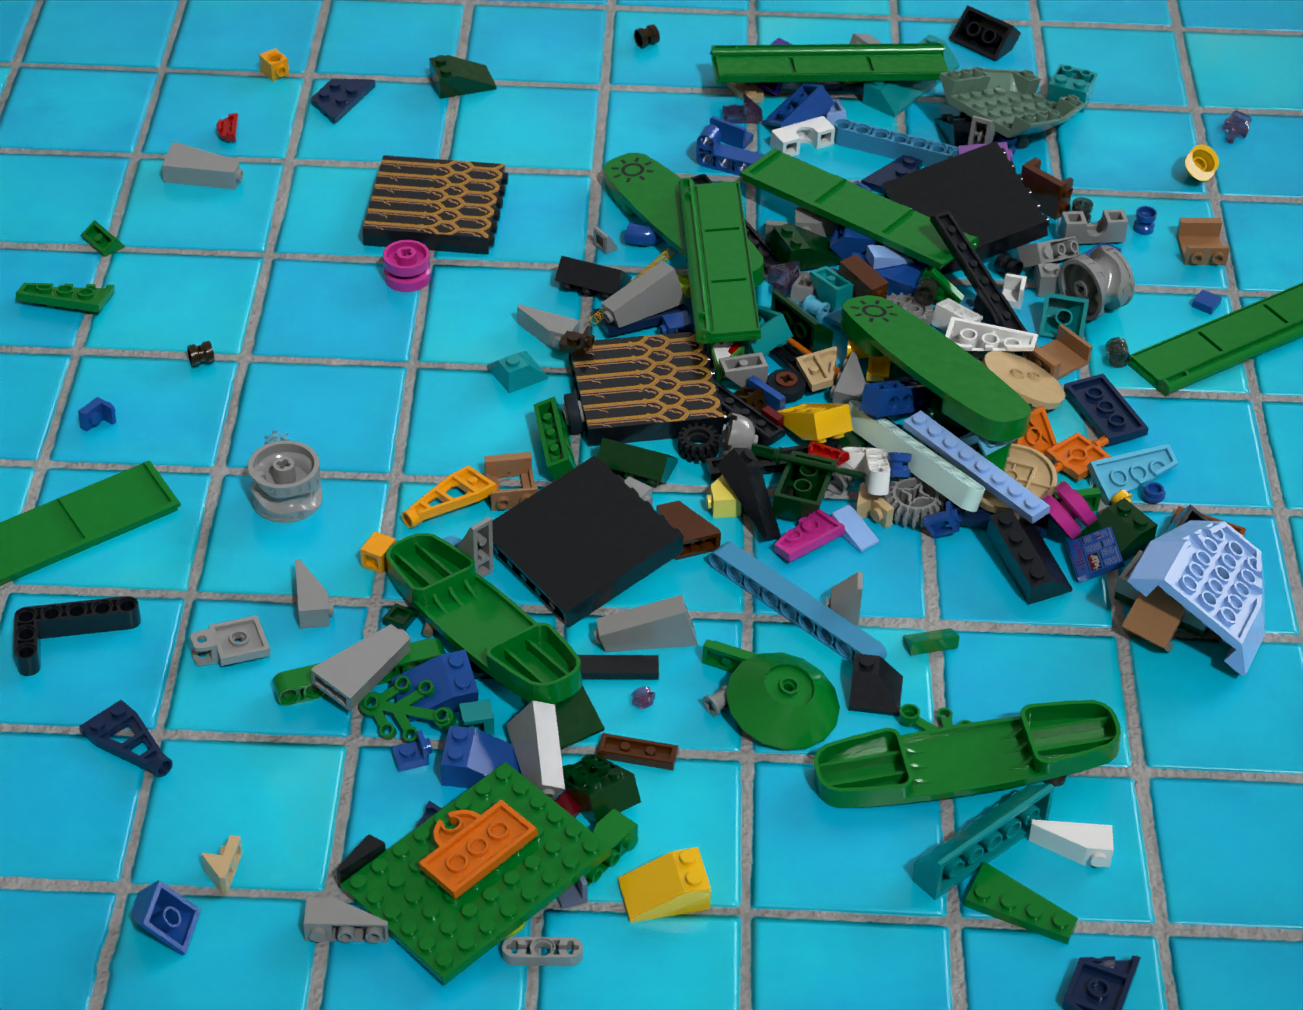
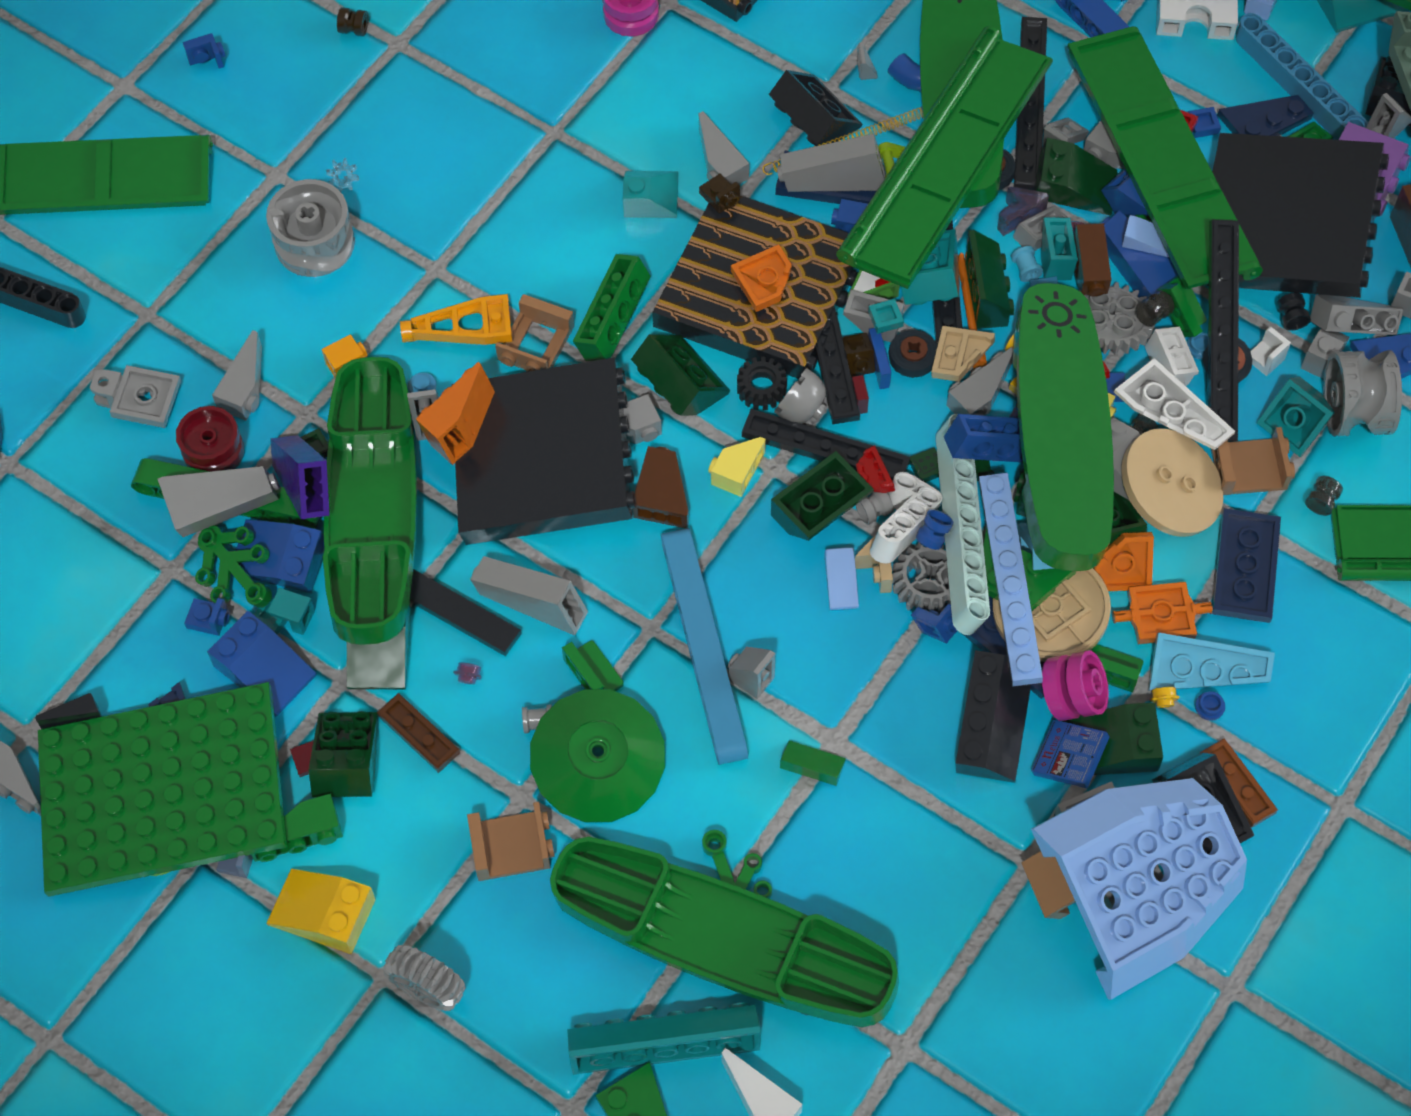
camera: 35 degrees right, 20 degrees up
orange plate [419,800,538,899] -> none
light grey beam [502,937,583,966] -> none
light grey slope [507,701,565,800] -> none
black wheel [562,393,585,434] -> none
black wedge [716,448,781,539] -> none
dark green piece [751,443,866,479] -> none
dark pink wing [774,509,845,562] -> none
yellow slope [777,403,853,443] -> none
black slope [849,653,903,716] -> none
none -> dark red wheel [176,406,244,472]
none -> dark purple slope [270,435,329,519]
none -> light grey gear [383,945,466,1011]
none -> orange slope [416,362,495,465]
none -> medium nougat panel [467,802,555,881]
none -> orange plate [731,244,792,312]
none -> teal tile [868,299,904,334]

